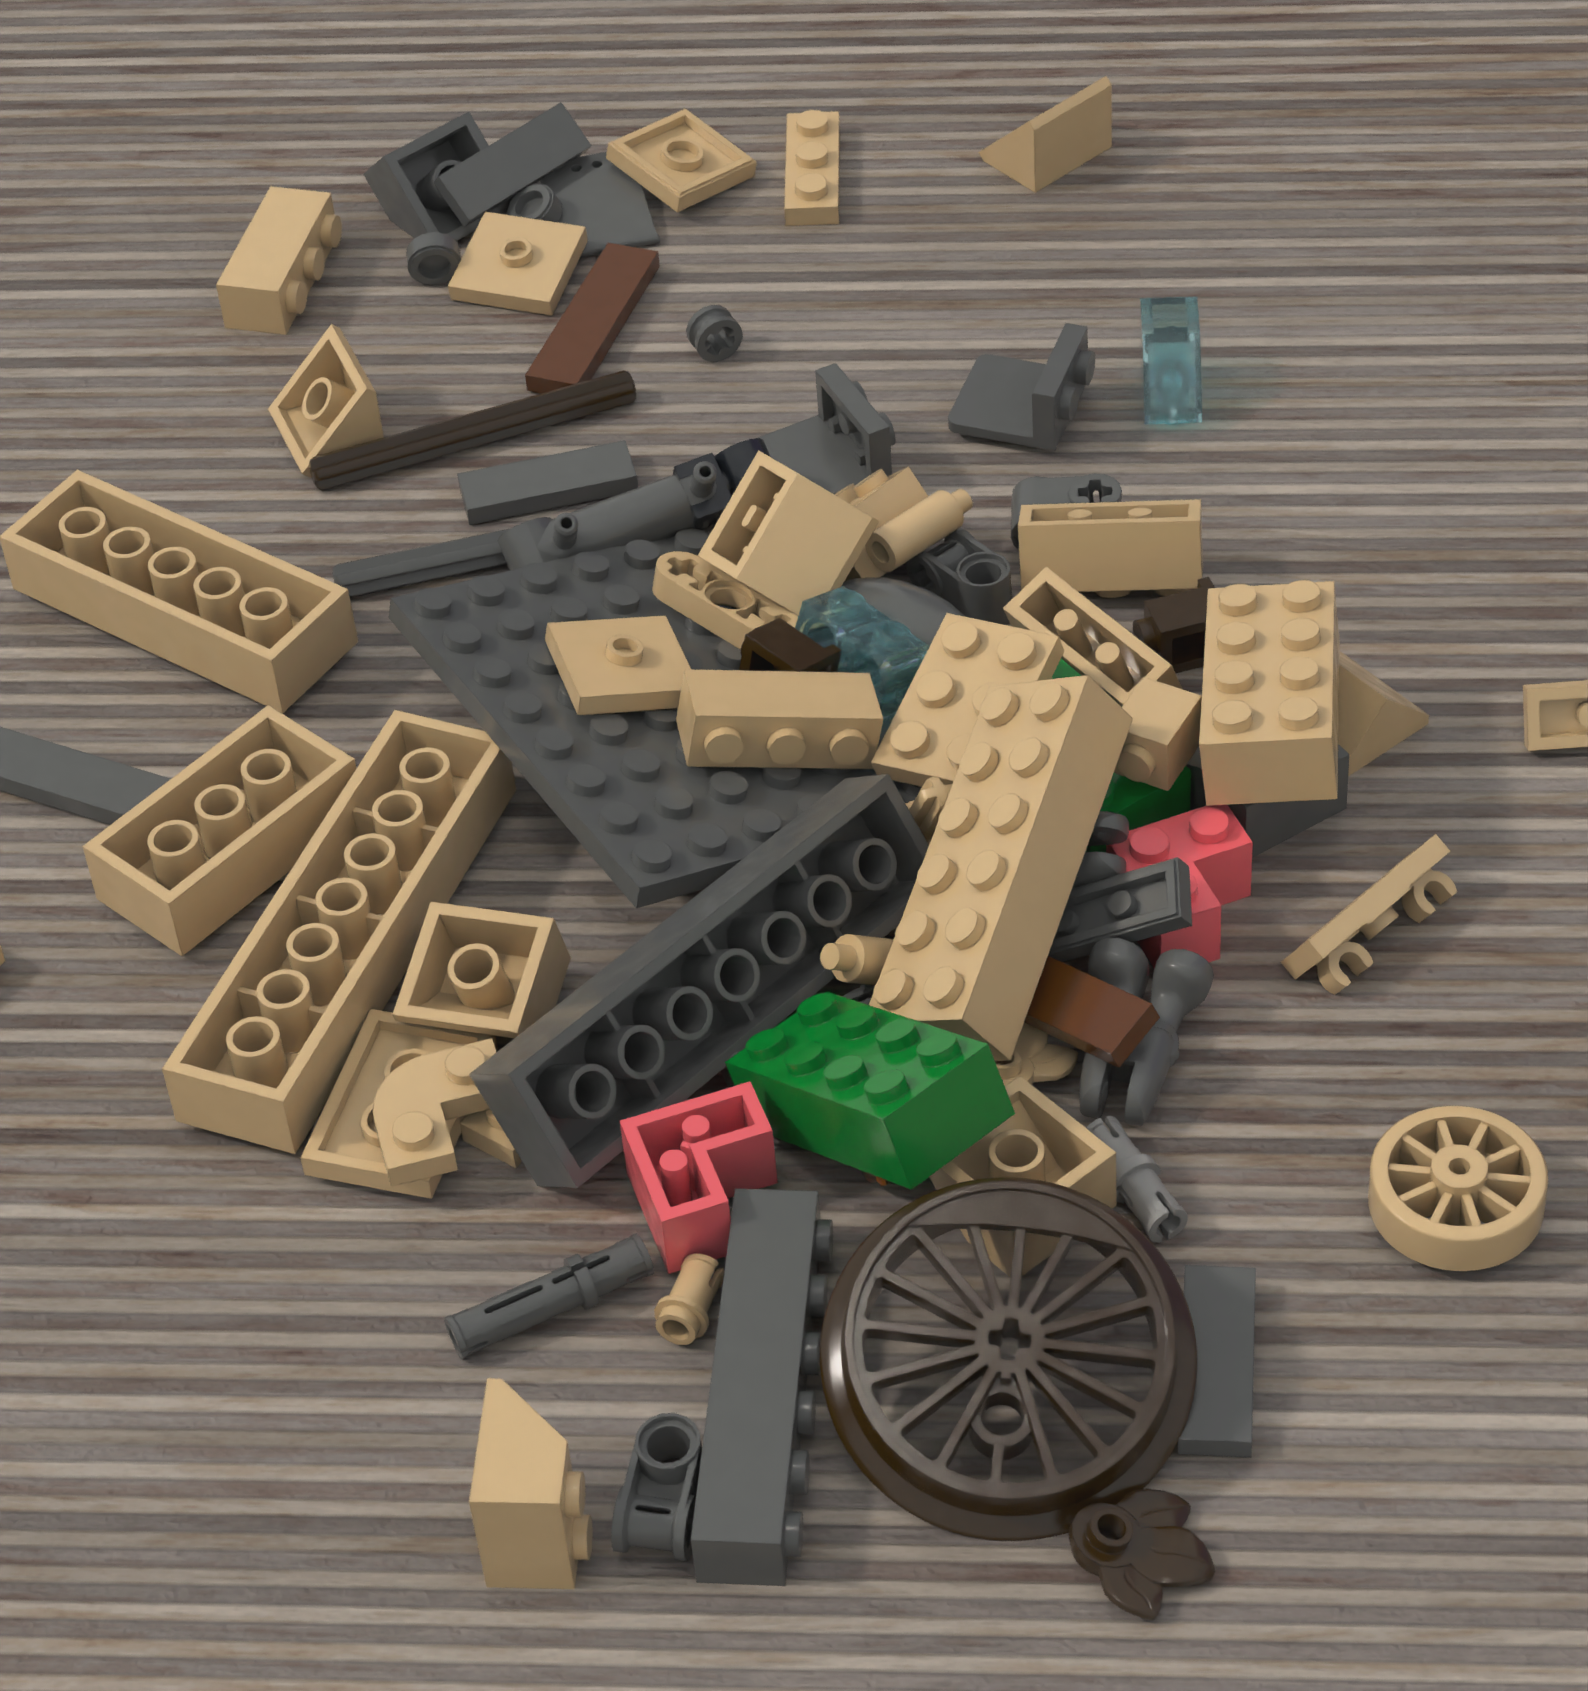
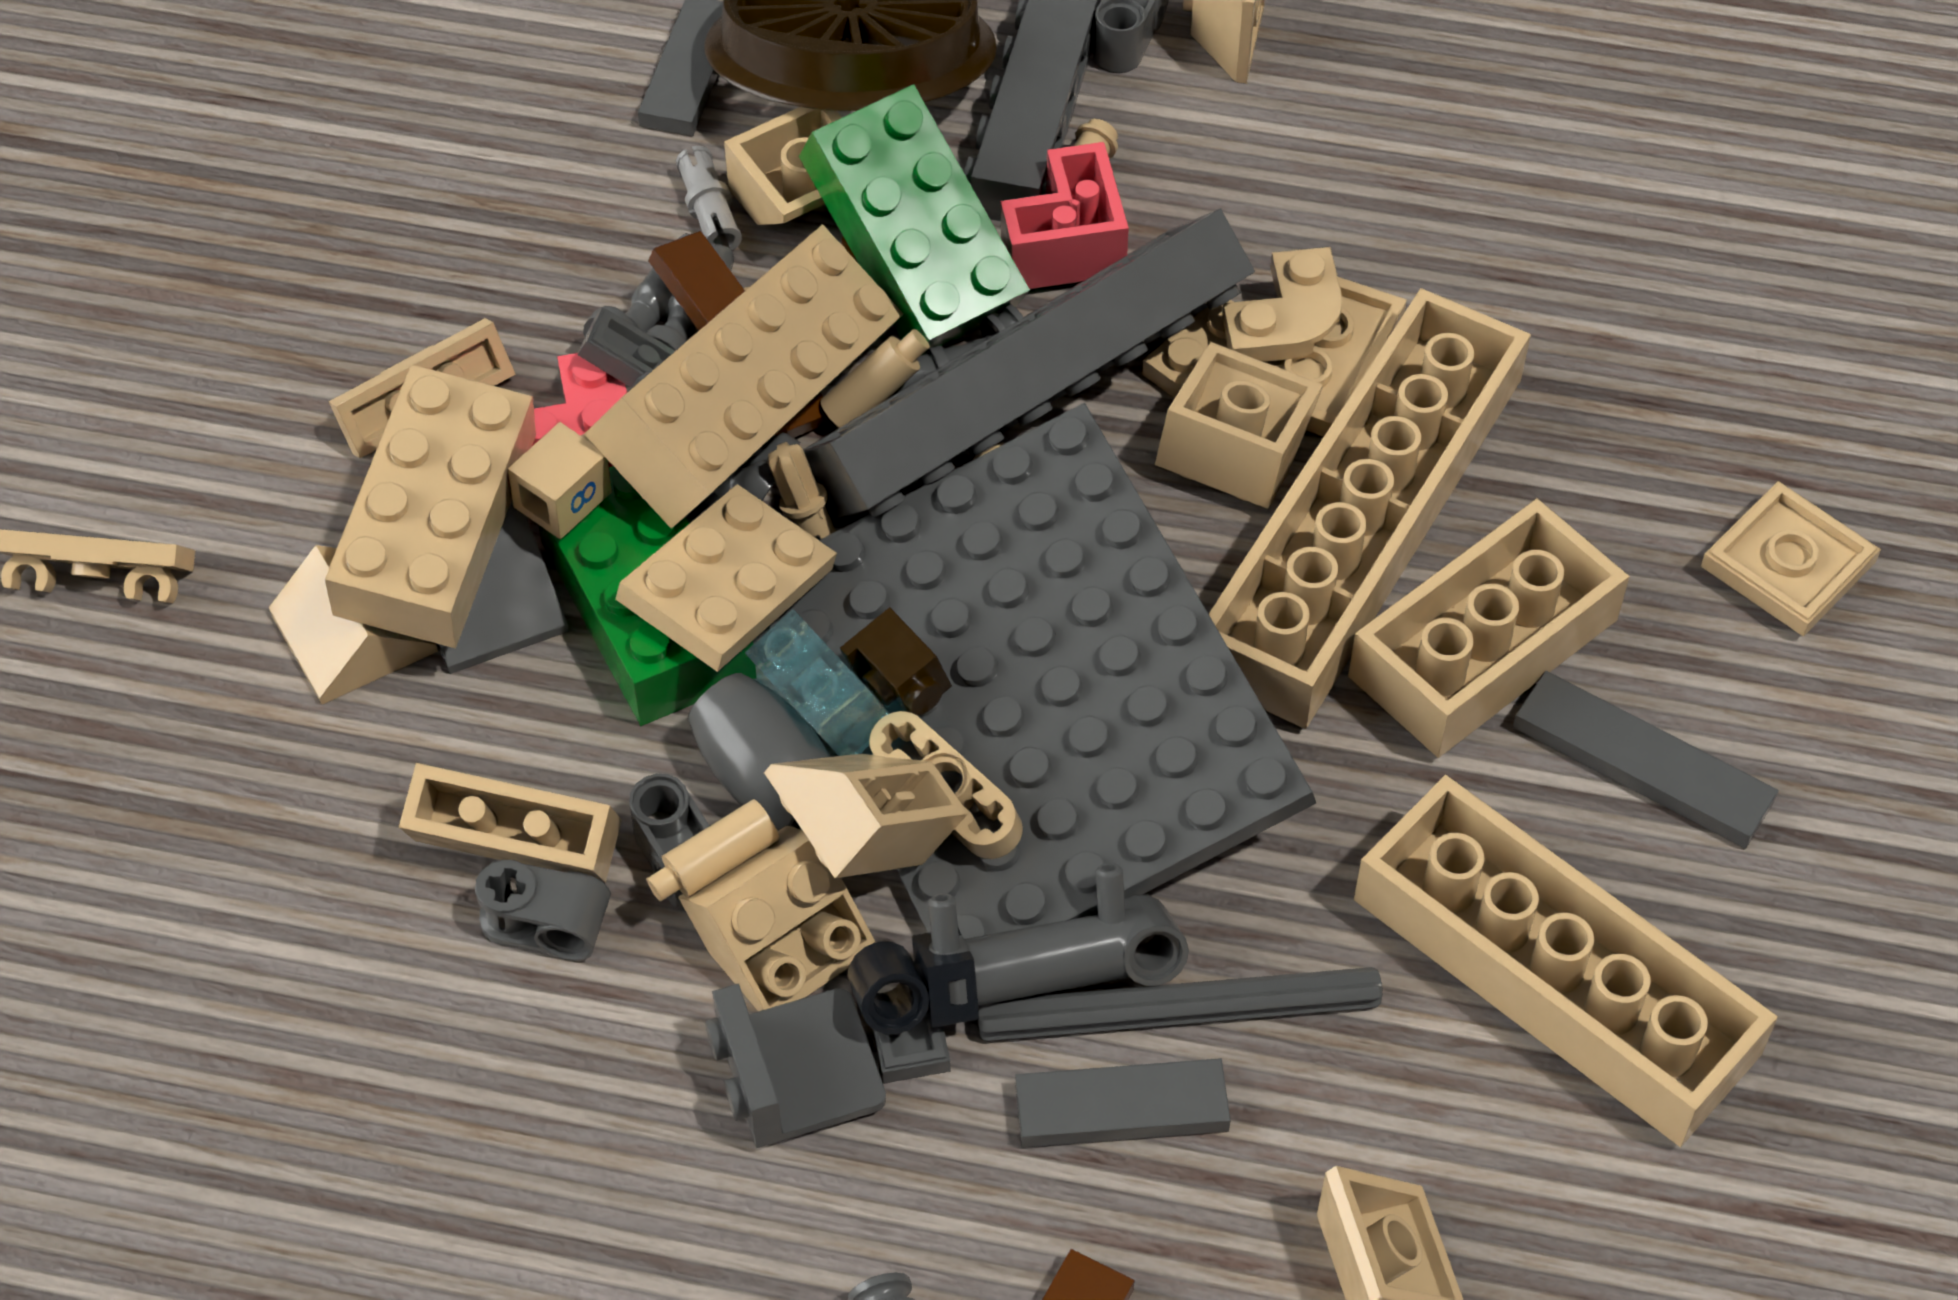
camera: 175 degrees left, 10 degrees up
dark brown axle [309,370,636,490] -> none
dark grey pin [444,1233,654,1359] -> none
tan plate [545,615,691,715] -> none
tan brick [676,669,883,769] -> none
dark grey bracket [948,323,1096,451] -> none
tan brick [1003,567,1182,707] -> none
dark brown brick [1133,577,1215,673] -> none
clear light blue slope [1140,296,1202,425] -> none
tan wheel [1368,1106,1548,1271] -> none

